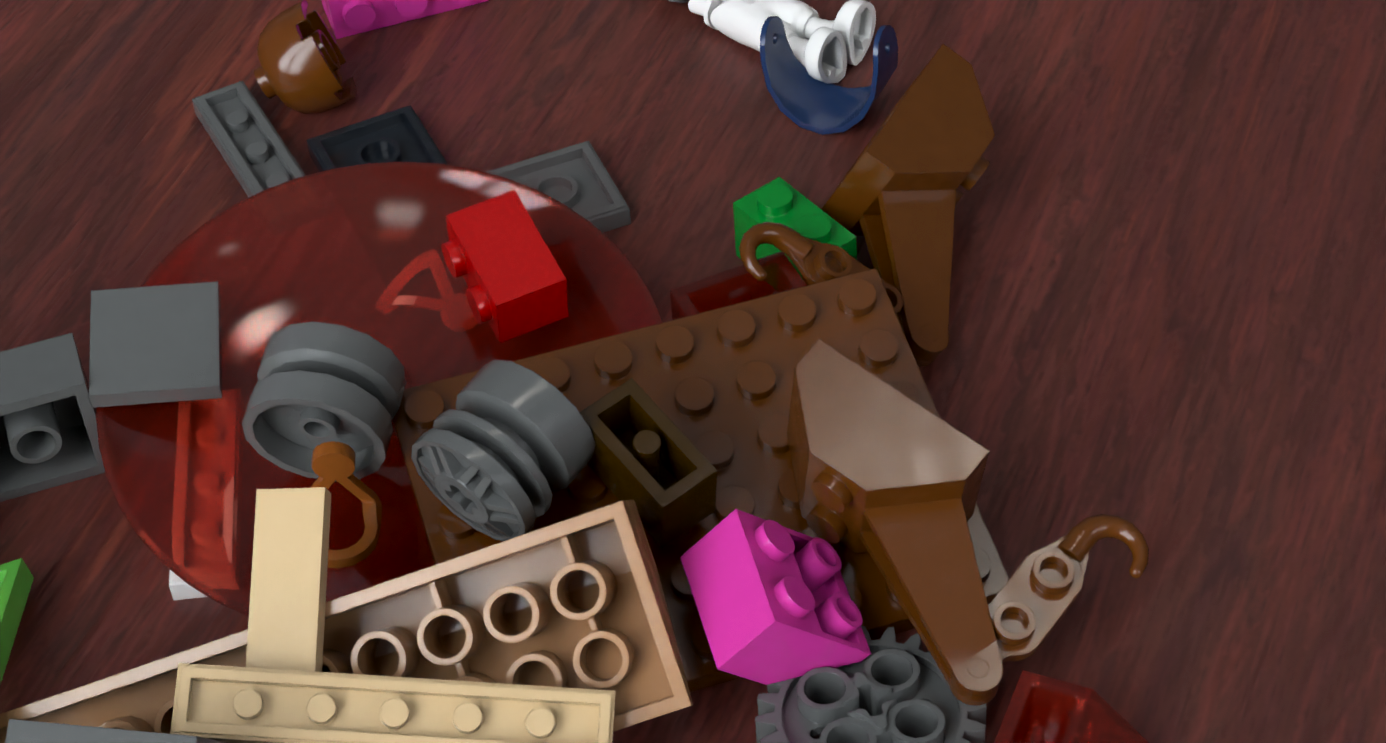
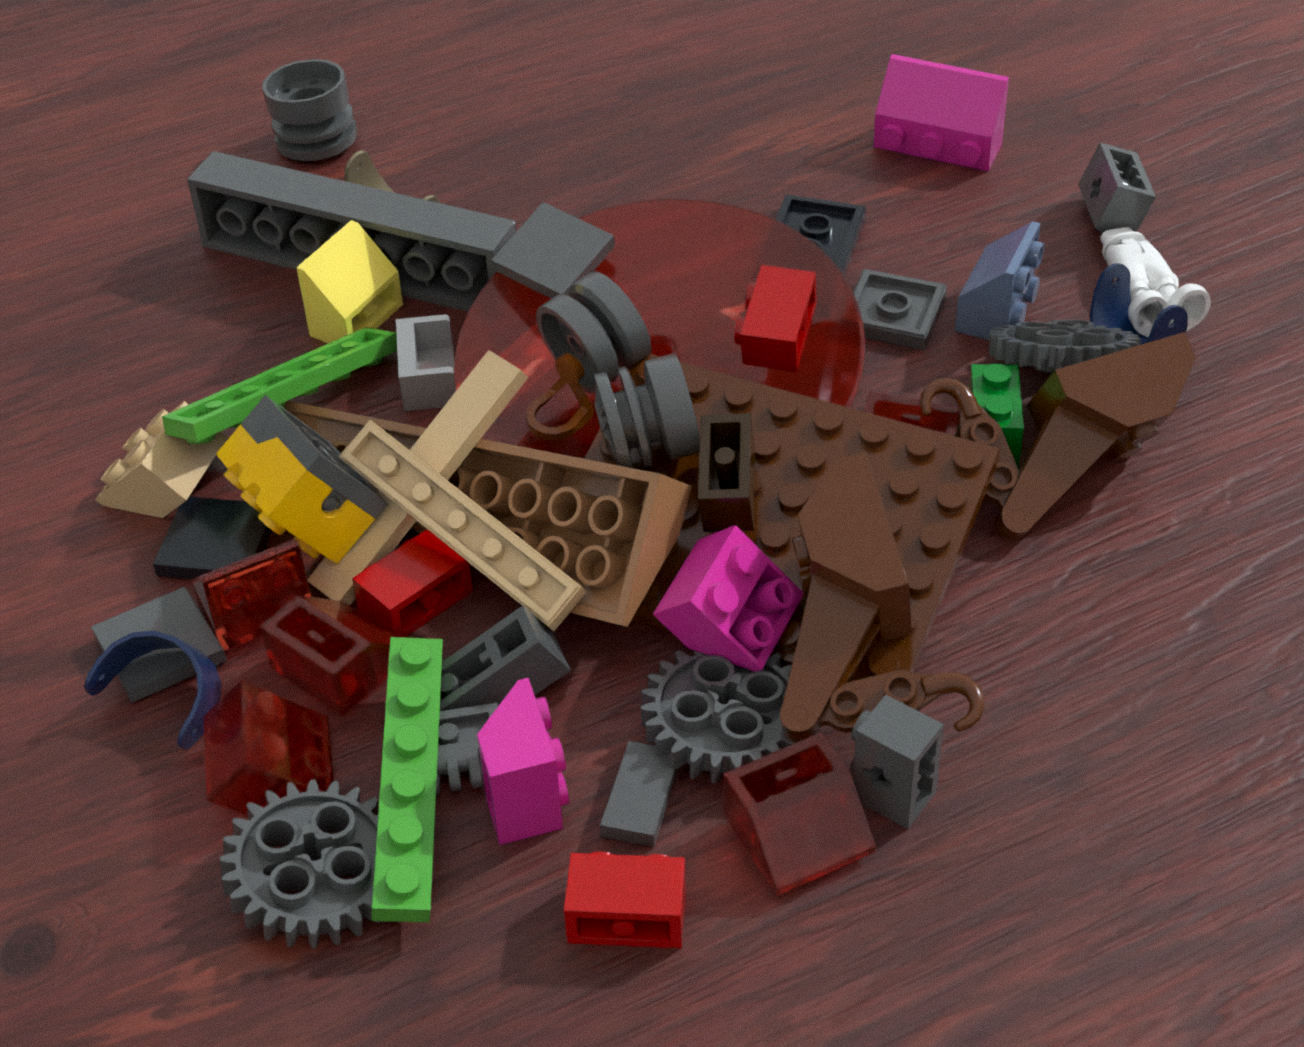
camera: 40 degrees right, 0 degrees up
dark grey tile [192,81,329,240] -> none
reddish brown cylinder [254,0,357,114] -> none
none -> light grey panel [396,314,457,411]
none -> dark grey brick [849,695,944,829]
none -> sand blue slope [955,221,1045,340]
none -> dark grey gear [989,319,1141,372]

